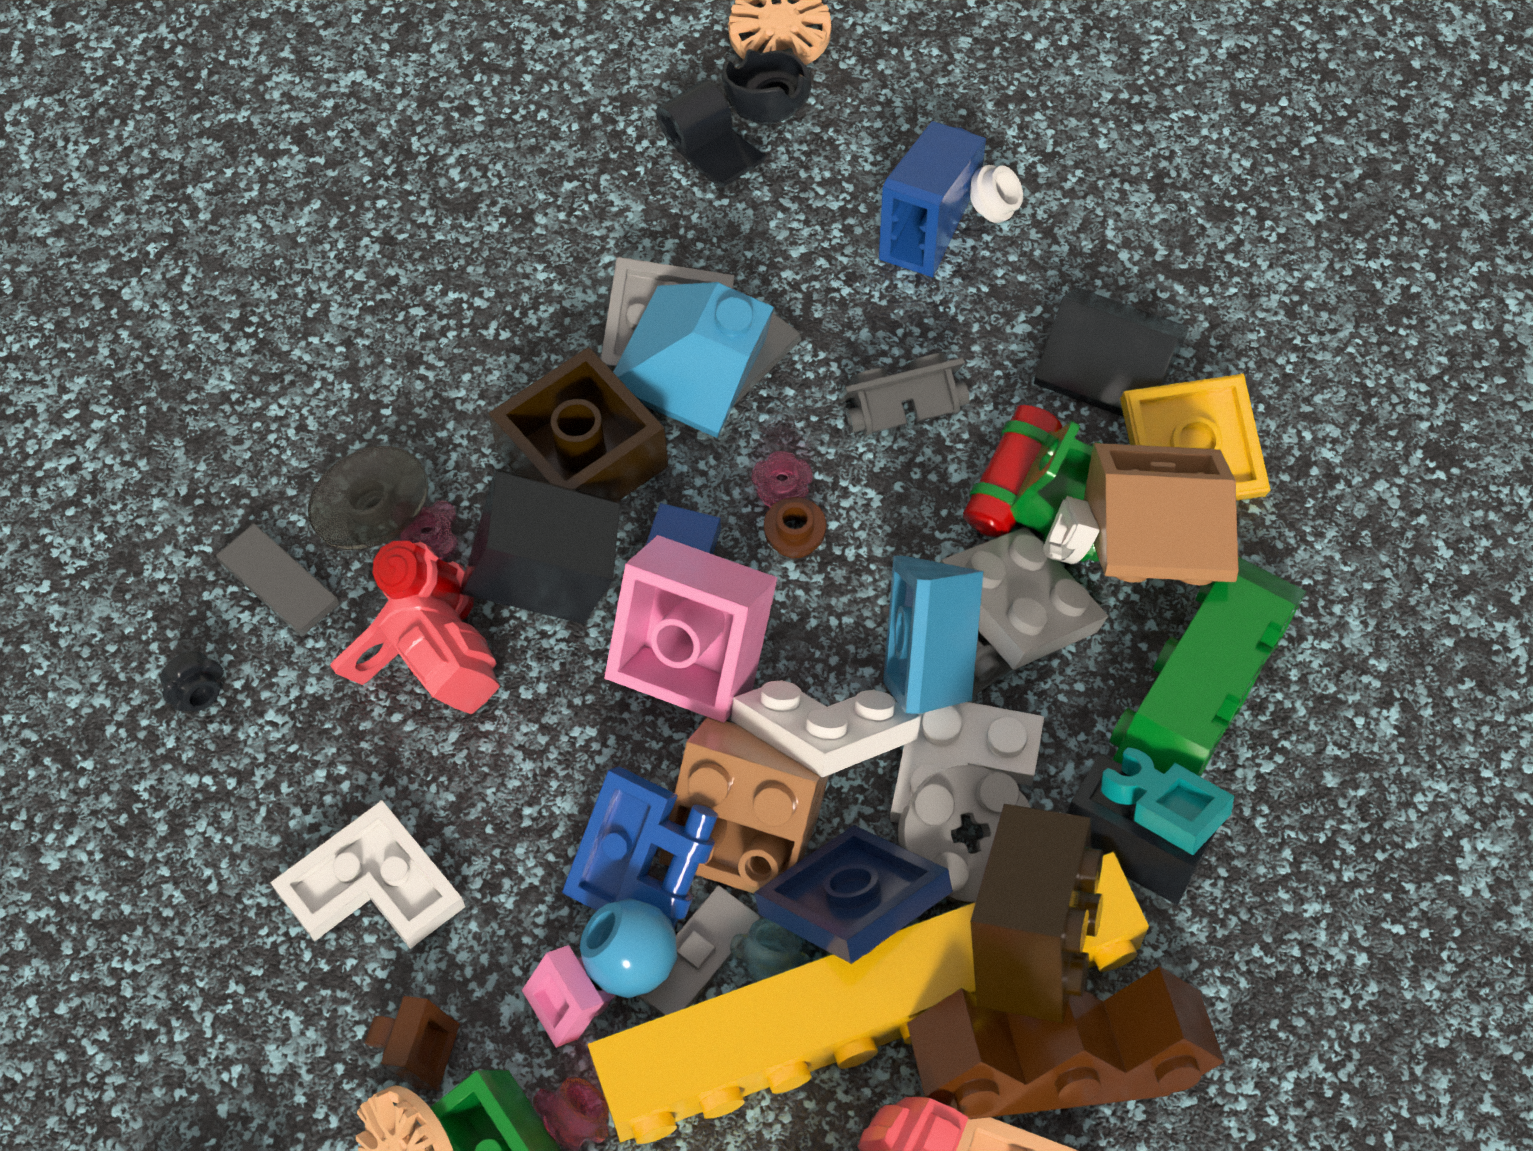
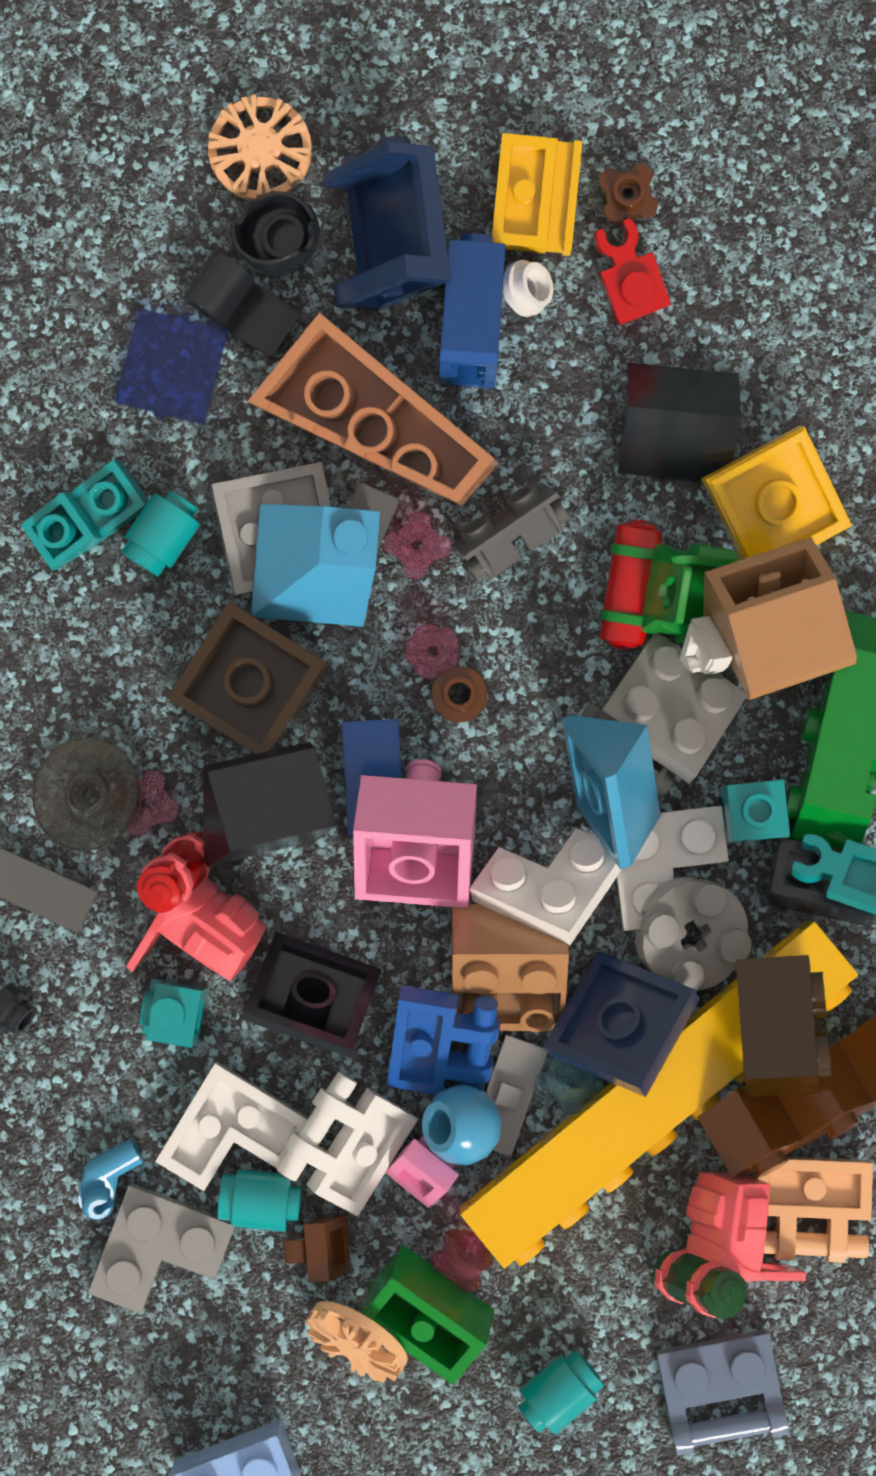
camera: 25 degrees left, 25 degrees up
none -> teal slope [20,459,149,571]
none -> dark azure arm [78,1138,144,1220]
none -> light grey plate [88,1183,235,1314]
none -> clear blue piece [115,308,229,426]
none -> teal brick [121,490,200,577]
none -> teal brick [140,978,208,1048]
none -> teal brick [218,1169,302,1232]
none -> black slope [241,932,382,1058]
none -> nougat wedge [248,312,499,507]
none -> white plate [277,1071,418,1216]
none -> dark blue panel [322,136,451,311]
none -> clear pink plate [384,512,451,579]
none -> yellow plate [492,133,583,256]
none -> red plate [593,218,672,325]
none -> reddish brown plate [598,164,658,224]
none -> teal brick [718,779,790,843]

